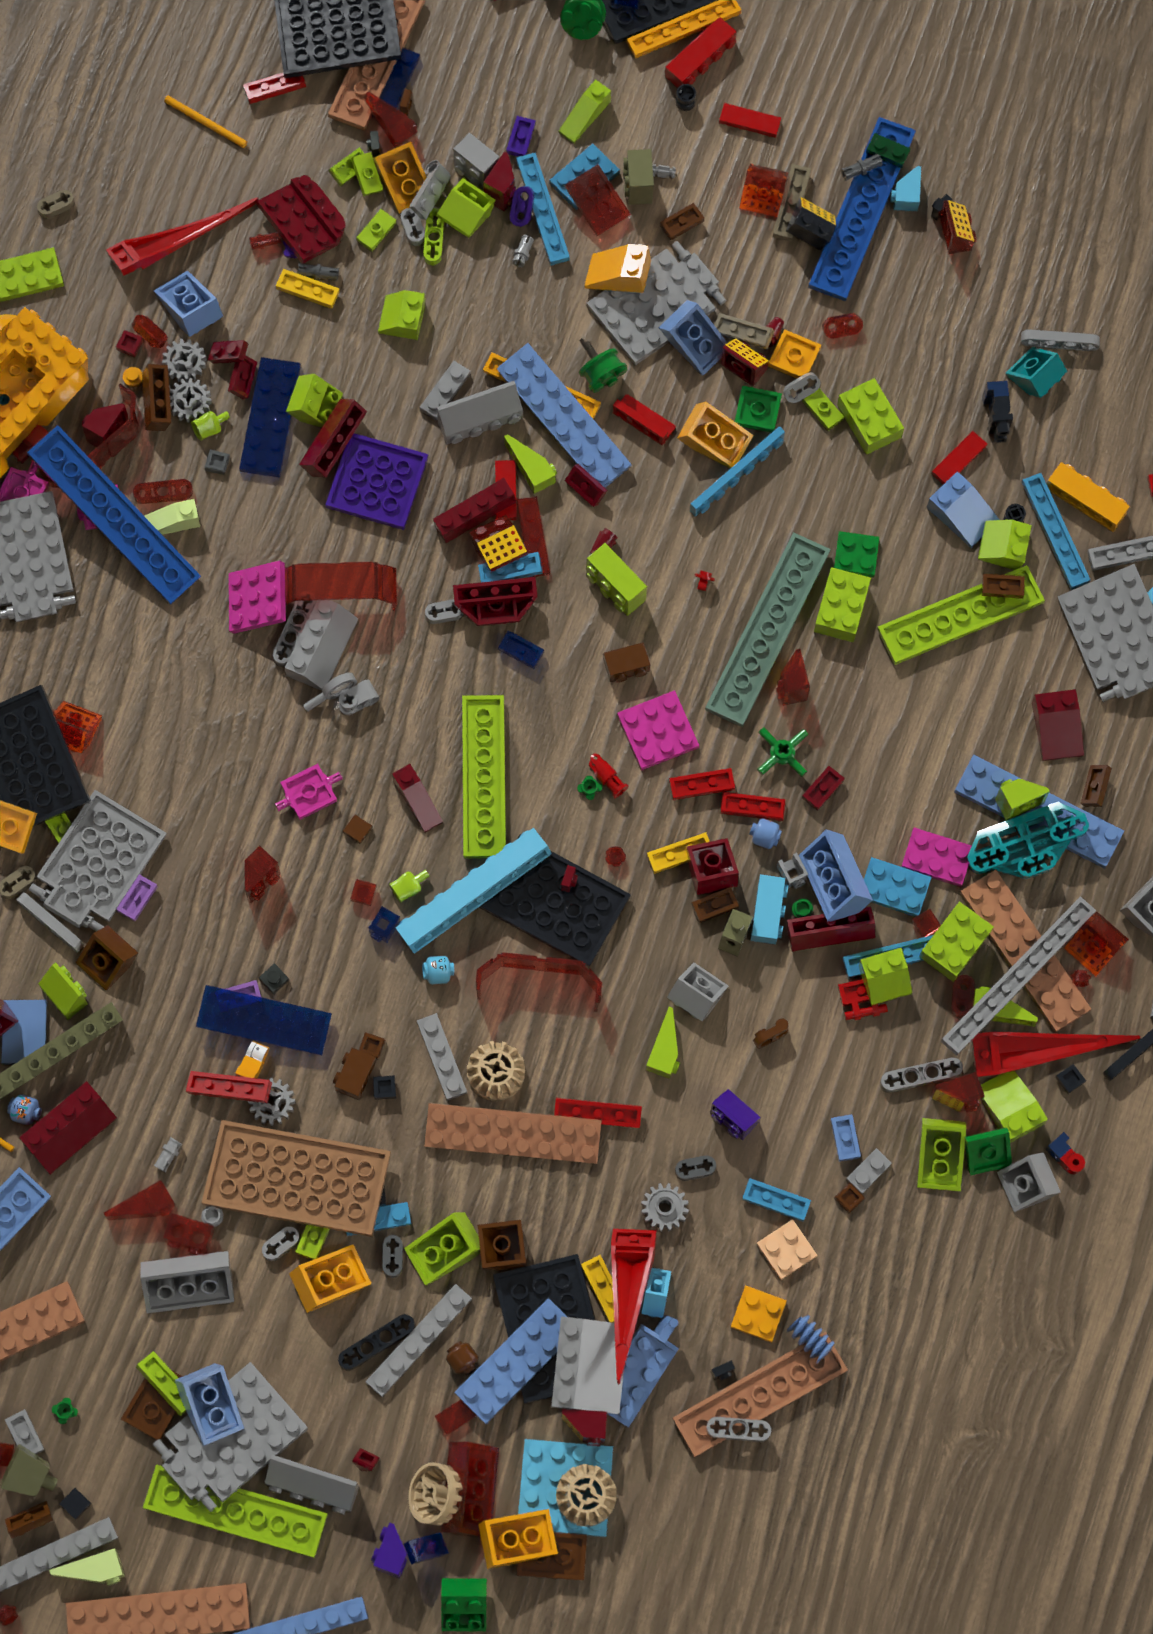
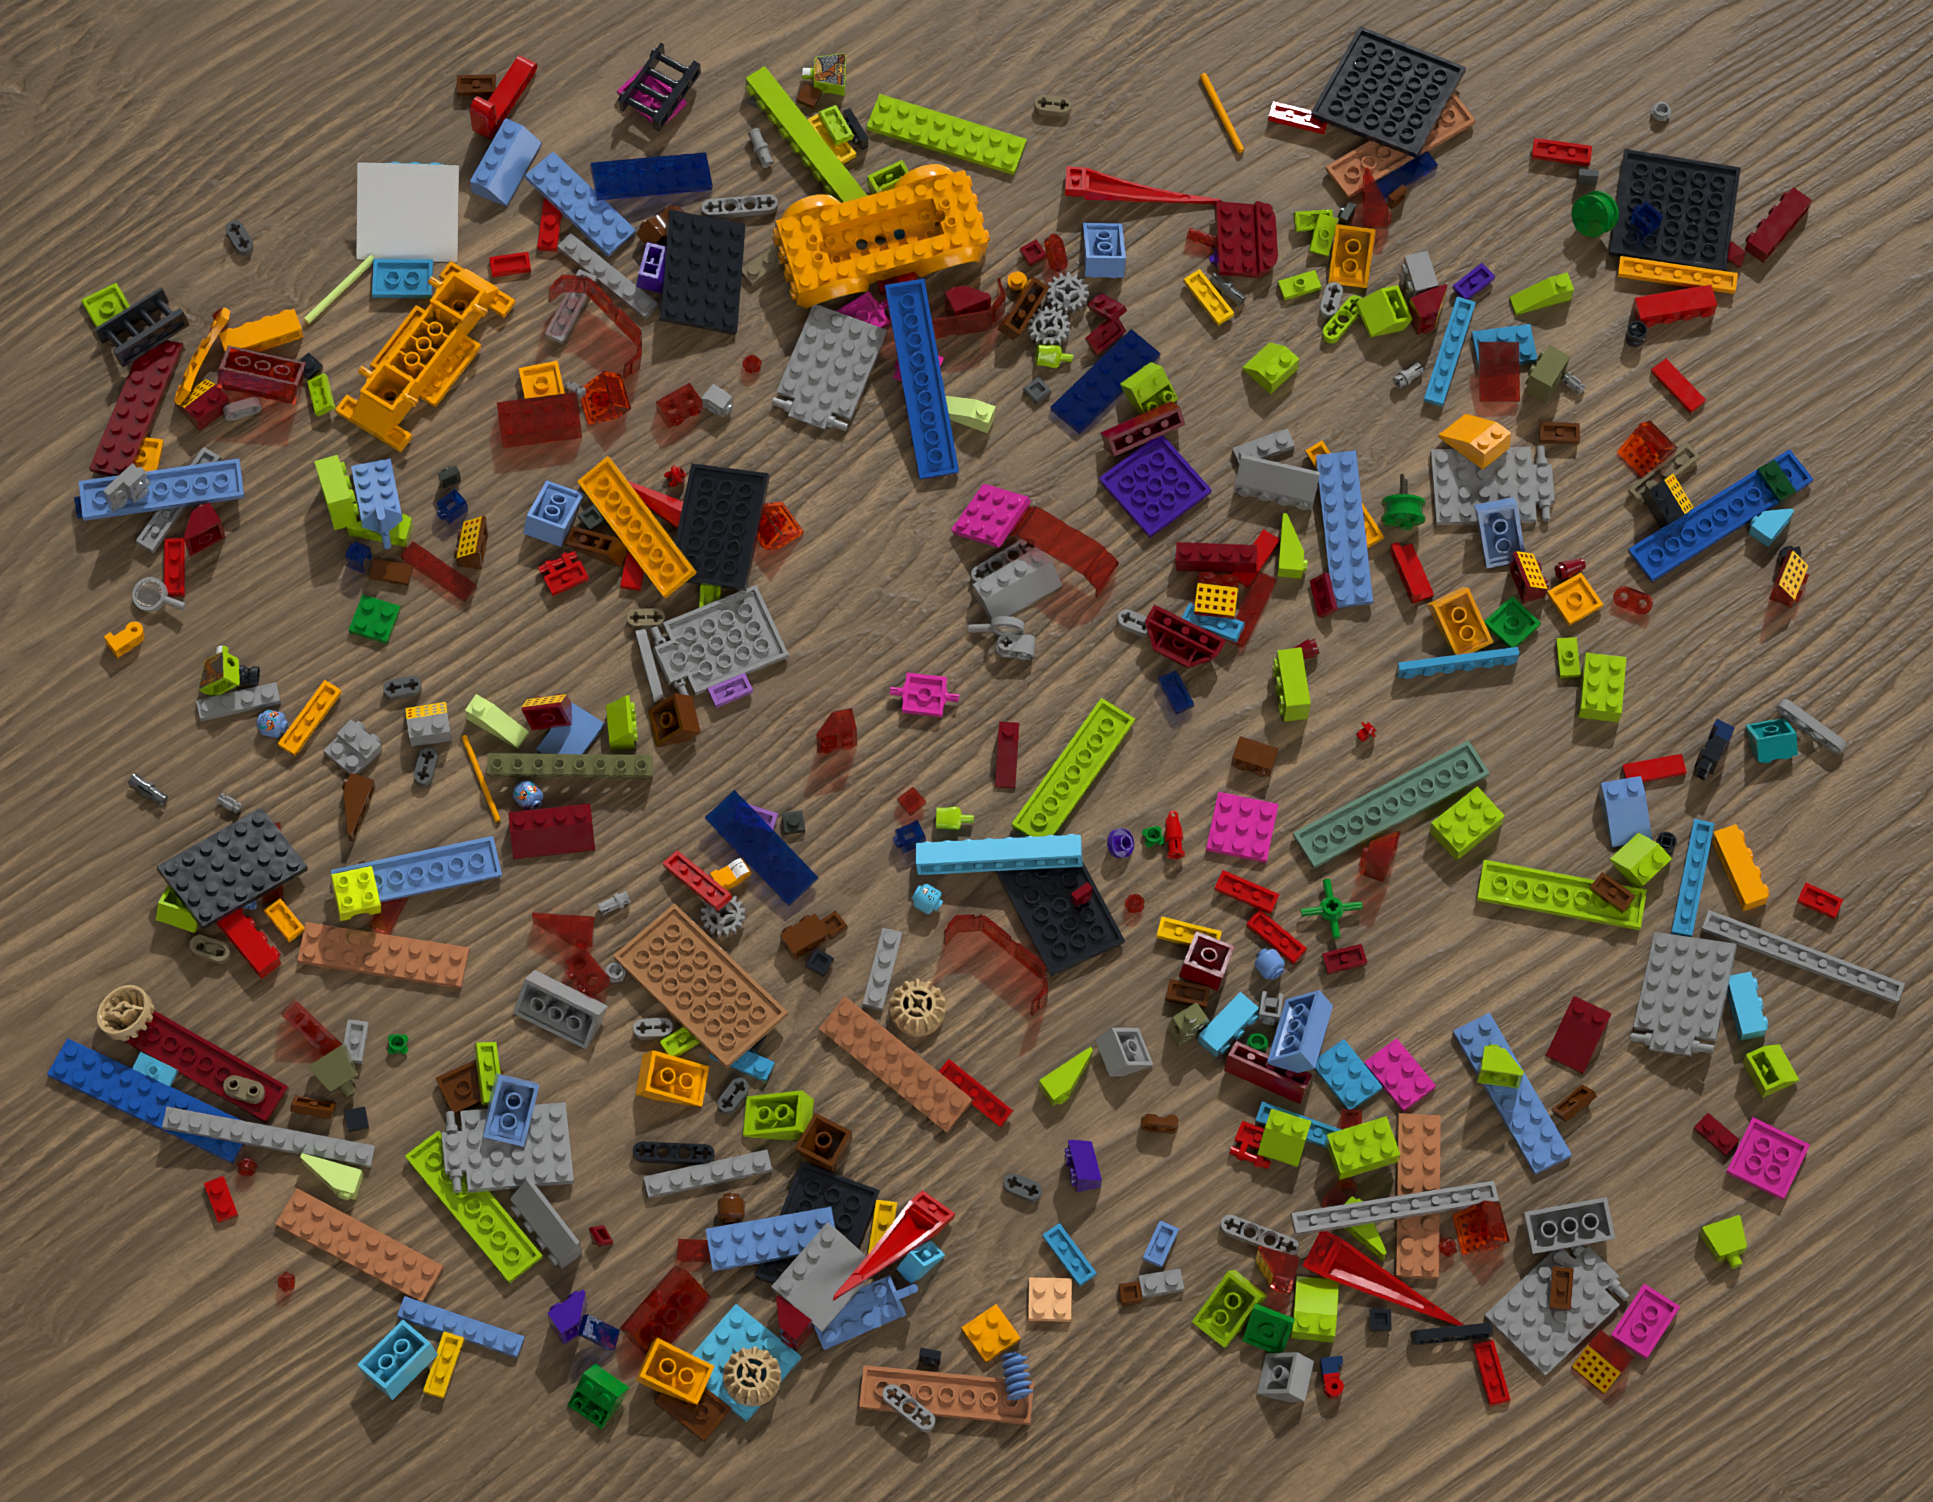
camera: 35 degrees right, 5 degrees down
clear red beam [133,479,193,504] -> none
reddish brown tile [343,814,373,844] -> none
tan gear [408,1462,463,1526] -> none
light grey plate [409,160,451,219] -> none
dark purple plate [510,186,535,227] -> none
light grey gear [641,1183,689,1232] -> none
dark tan tile [714,313,775,349] -> none
light grey beam [783,373,820,403] -> none
green plate [834,531,880,578] -> none
dark grey pin [841,154,883,181] -> none
teal connector [967,802,1089,879] -> none
none -> dark purple plate [1107,828,1134,859]

